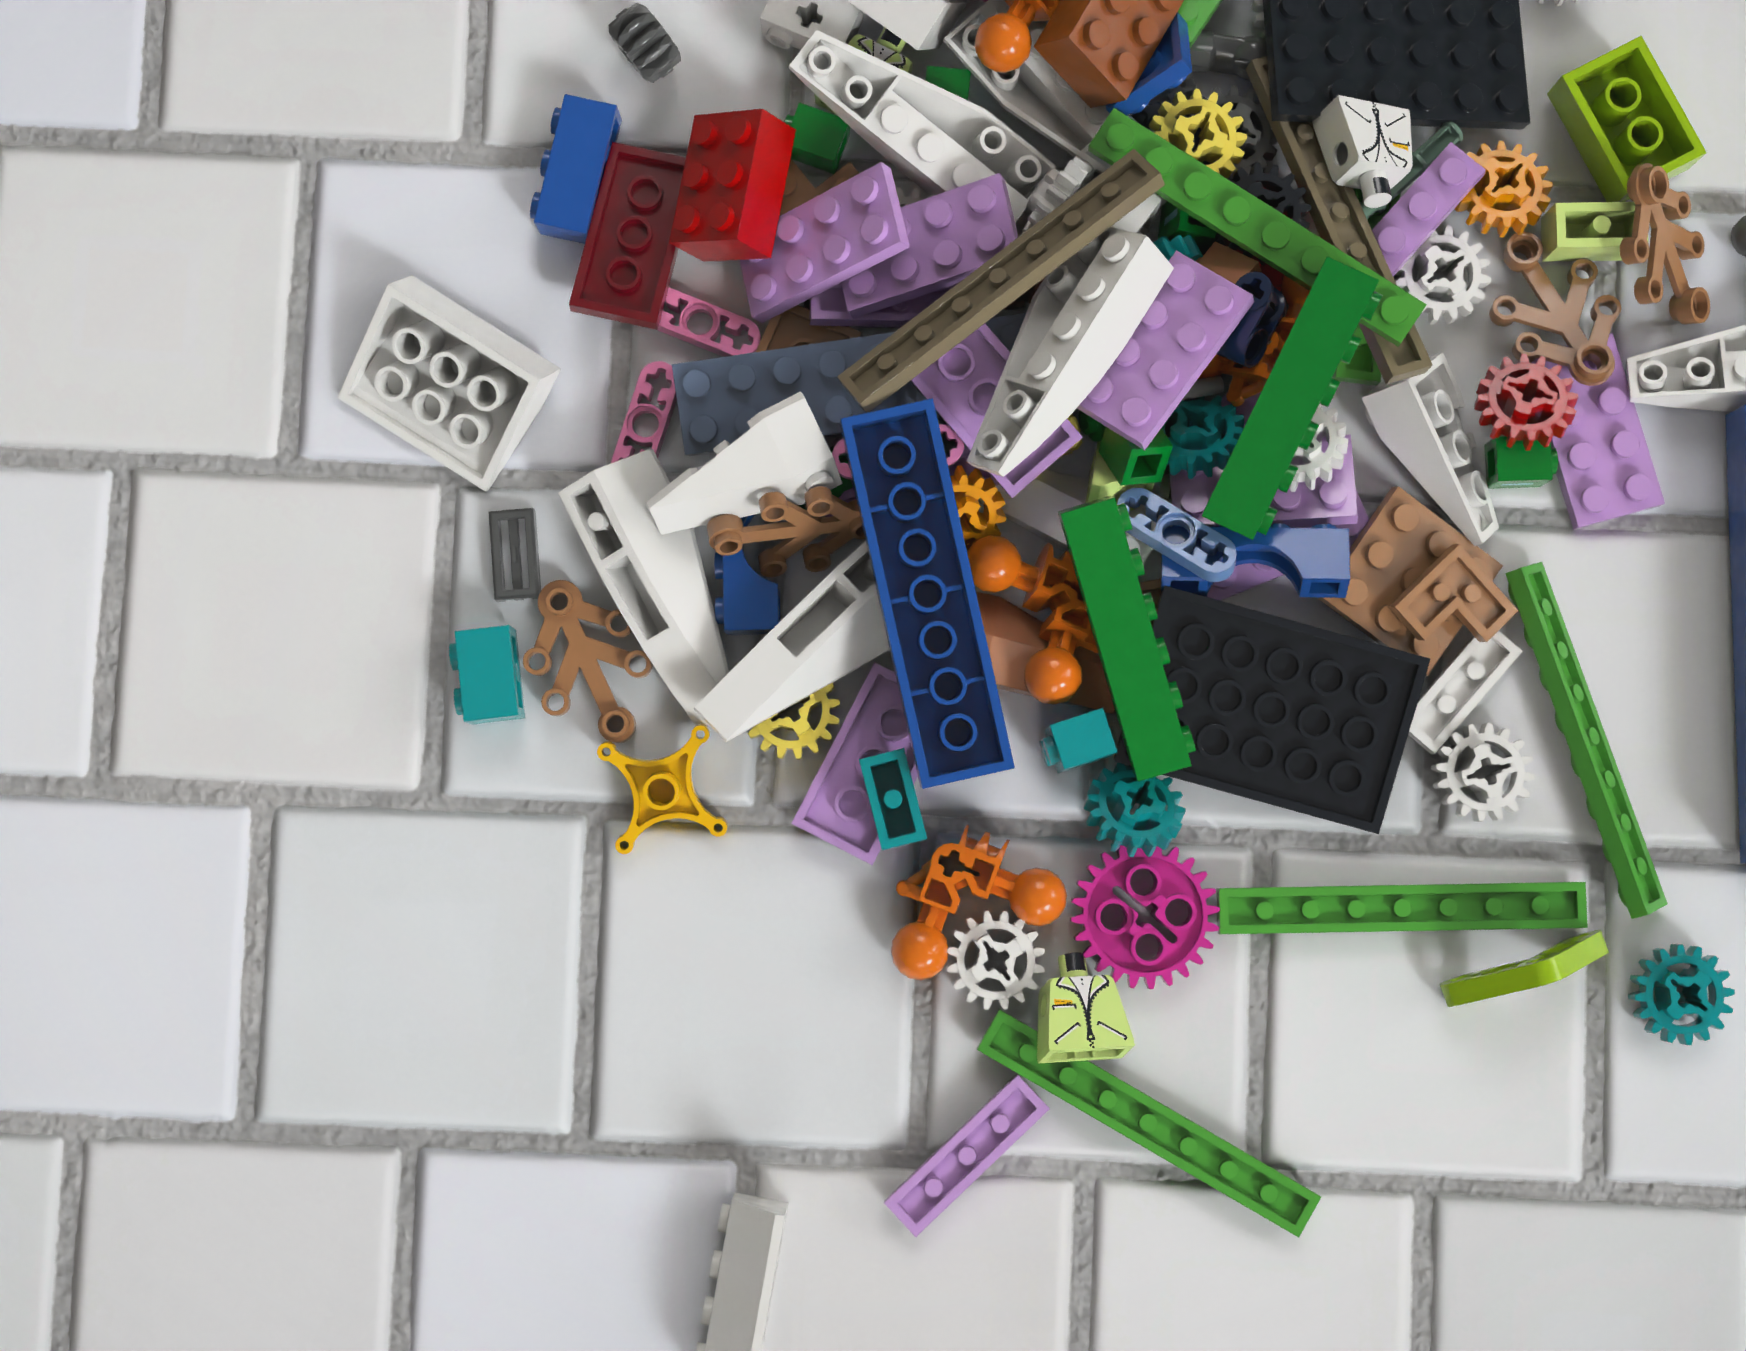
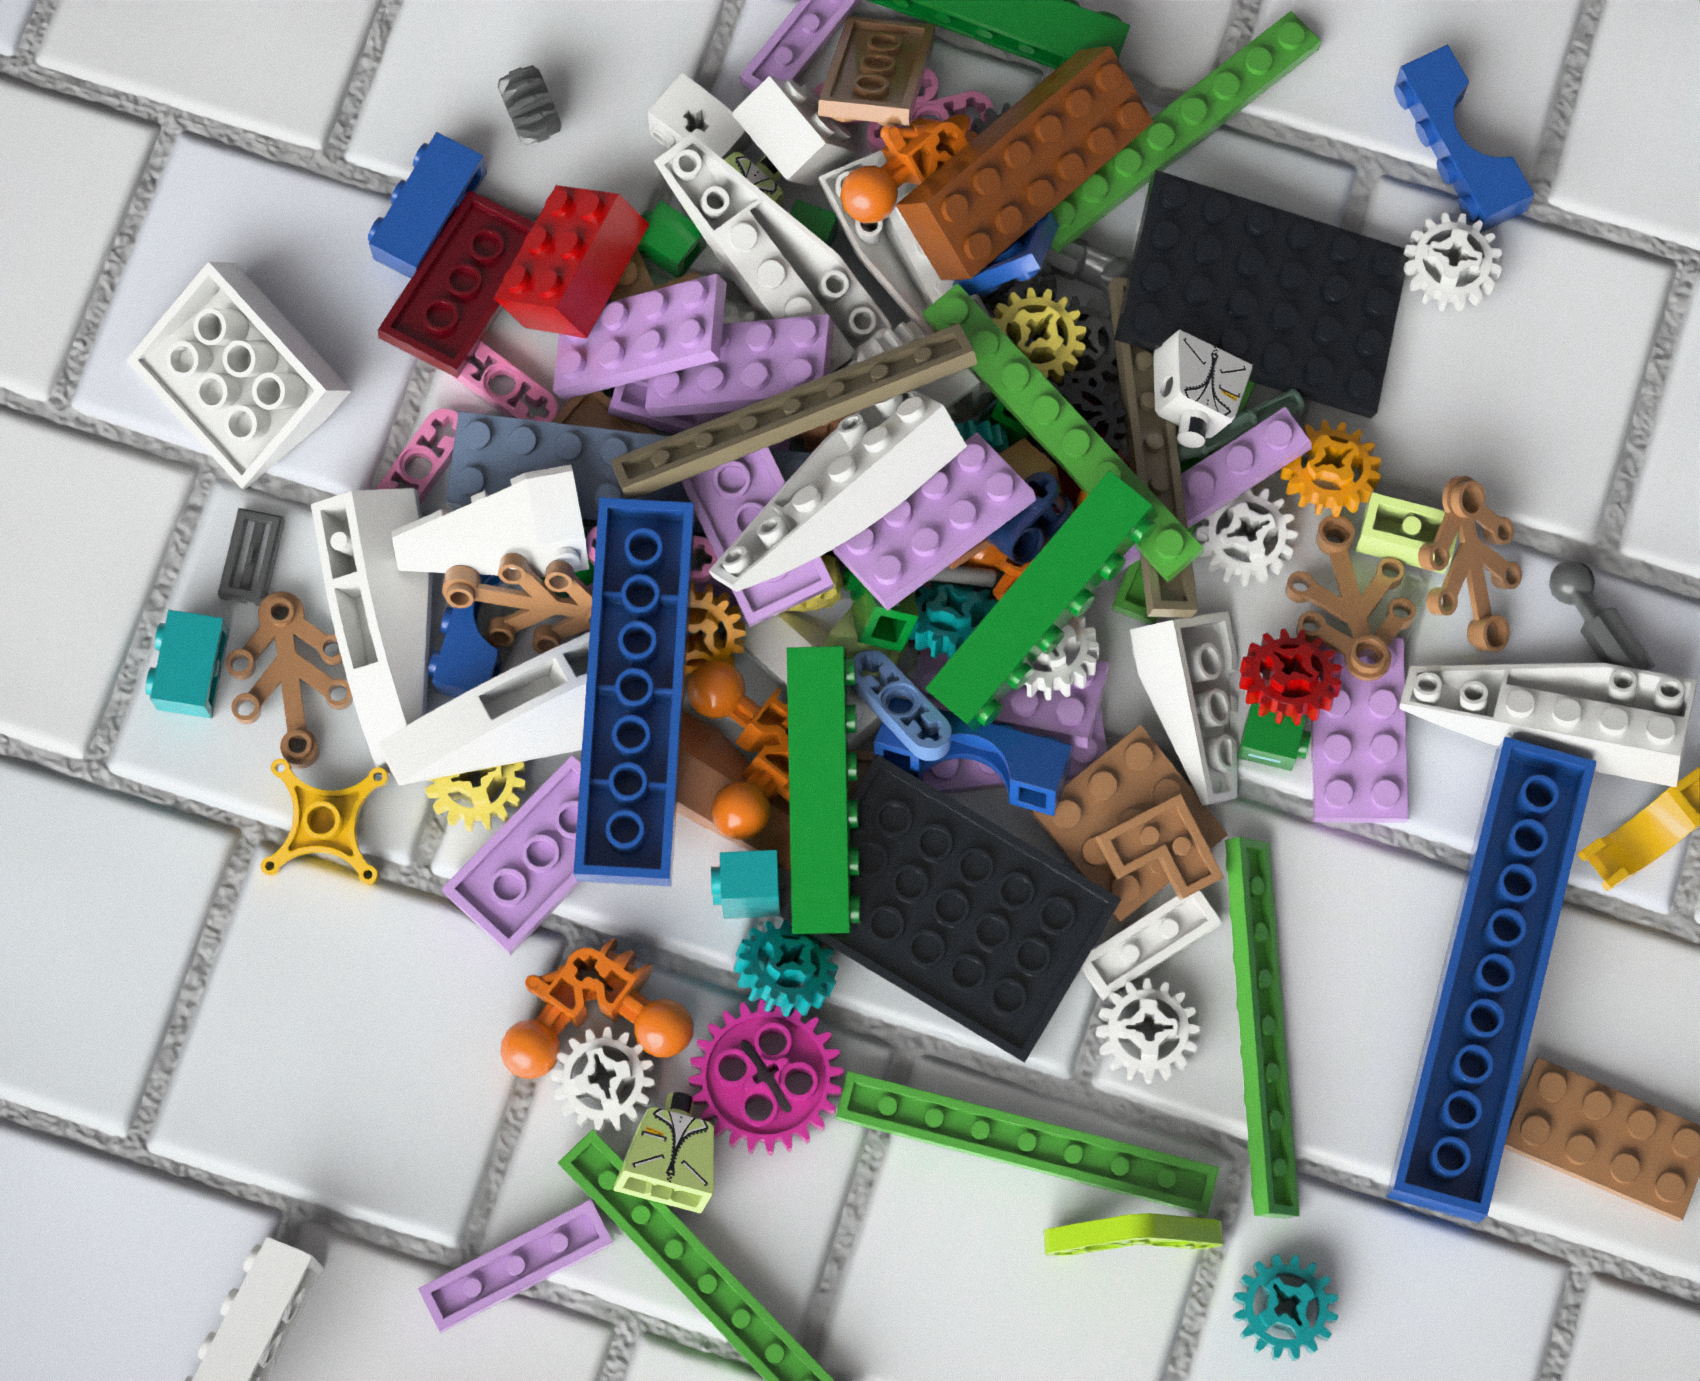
camera: 10 degrees right, 10 degrees down
teal brick [859,748,927,851] -> none
lime brick [1547,36,1707,202] -> none

